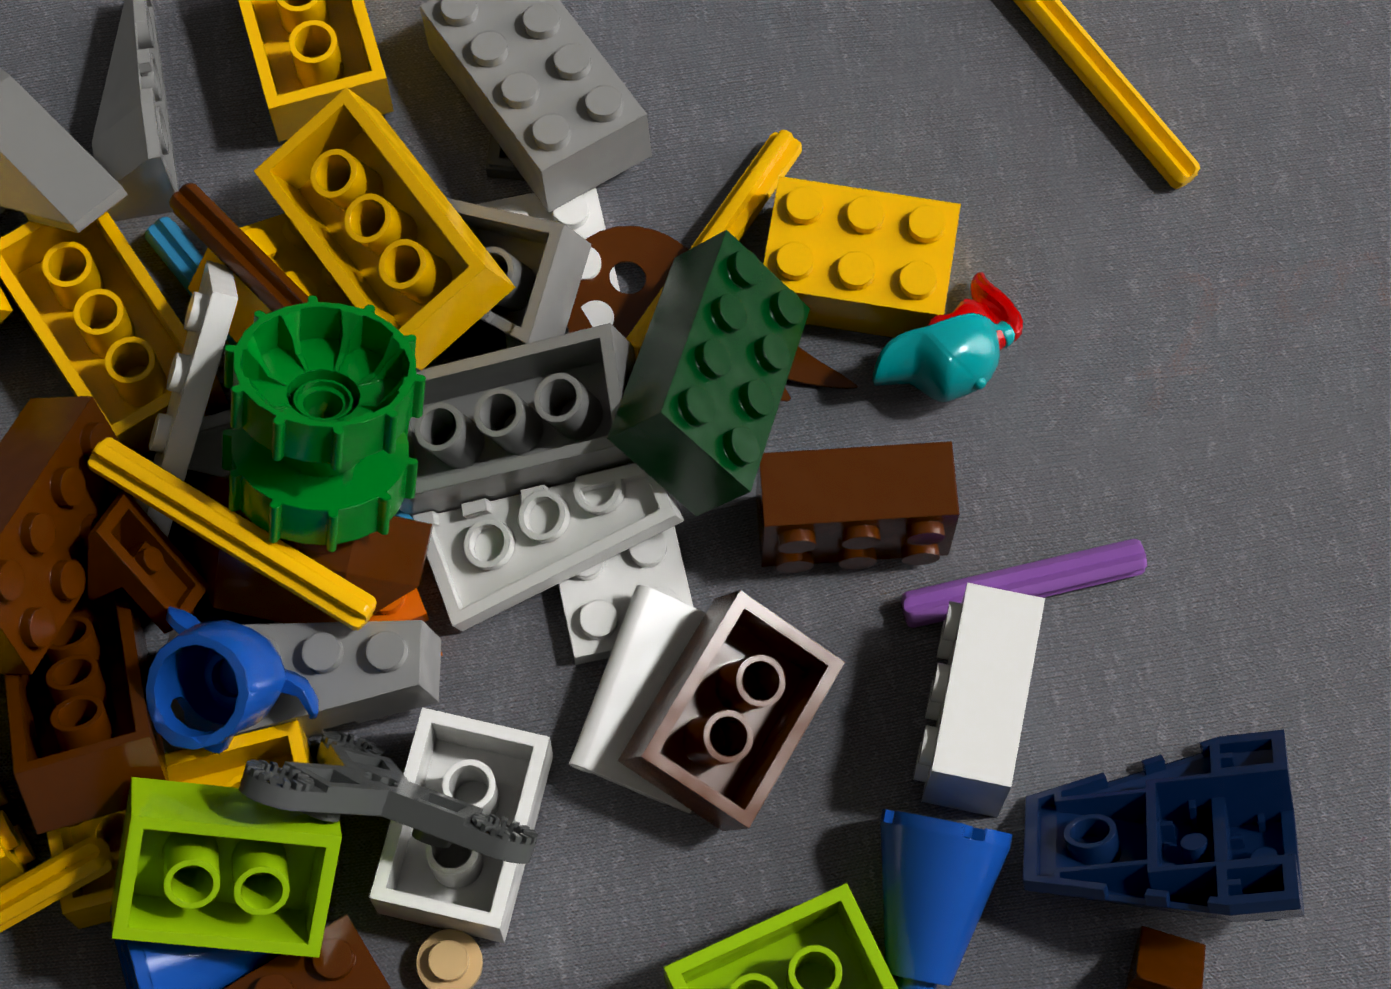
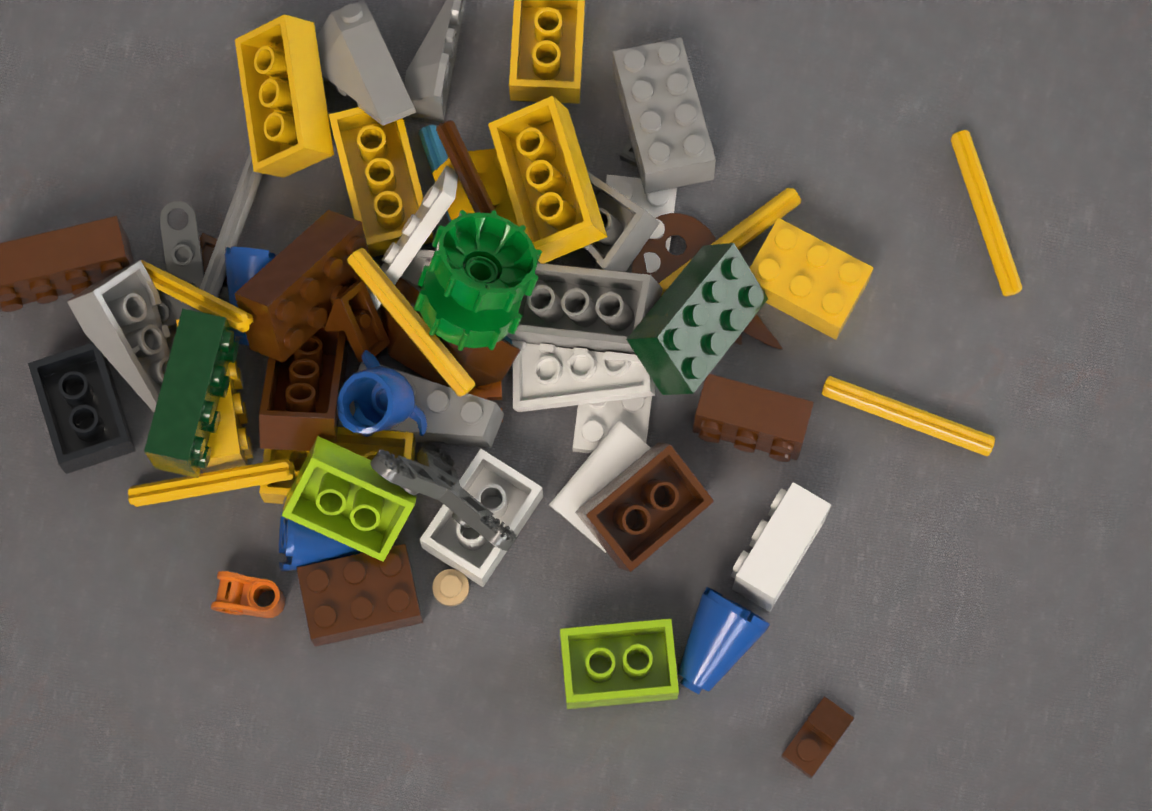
camera: 20 degrees right, 5 degrees up
teal hair [872,272,1023,402] -> none
medium lavender axle [901,539,1147,628] -> none
dark blue wedge [1023,729,1305,923] -> none
none -> yellow axle [822,376,995,456]

